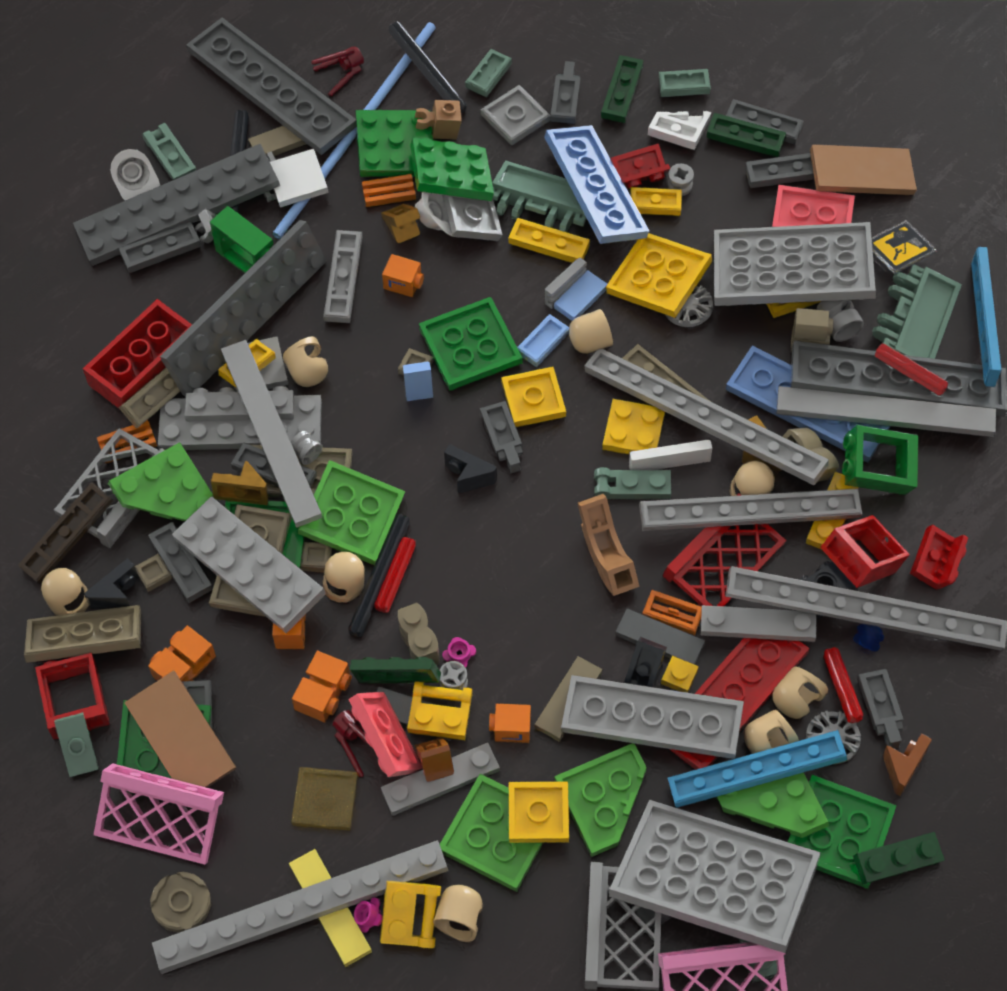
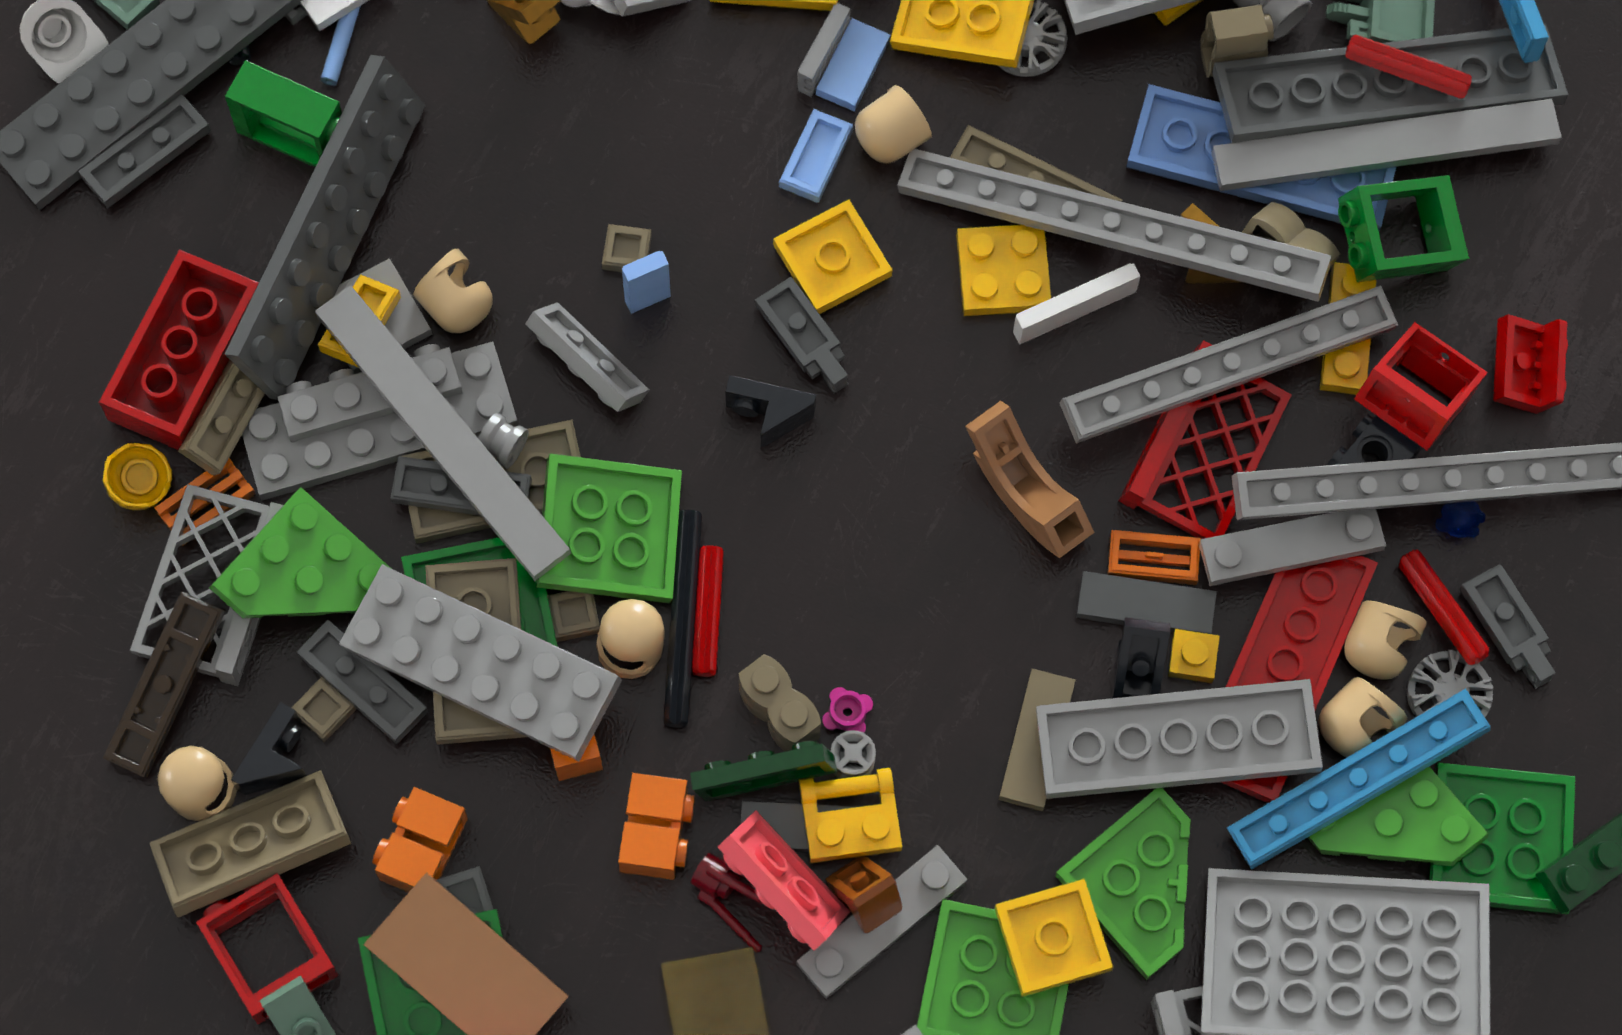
camera: 20 degrees left, 10 degrees up
light grey tile [195,208,217,243] -> none
pearl gold slope [211,461,268,505] -> none
light grey plate [323,230,363,323] -> none
orange brick [382,254,424,297] -> none
green plate [419,297,523,391] -> none
orange brick [489,704,531,743] -> none
sand green plate [594,467,671,499] -> none
tan helmet [729,461,775,496] -> none
dark orange slope [883,734,932,796] -> none
none -> yellow hair [102,443,172,511]
none -> light grey plate [525,302,649,412]

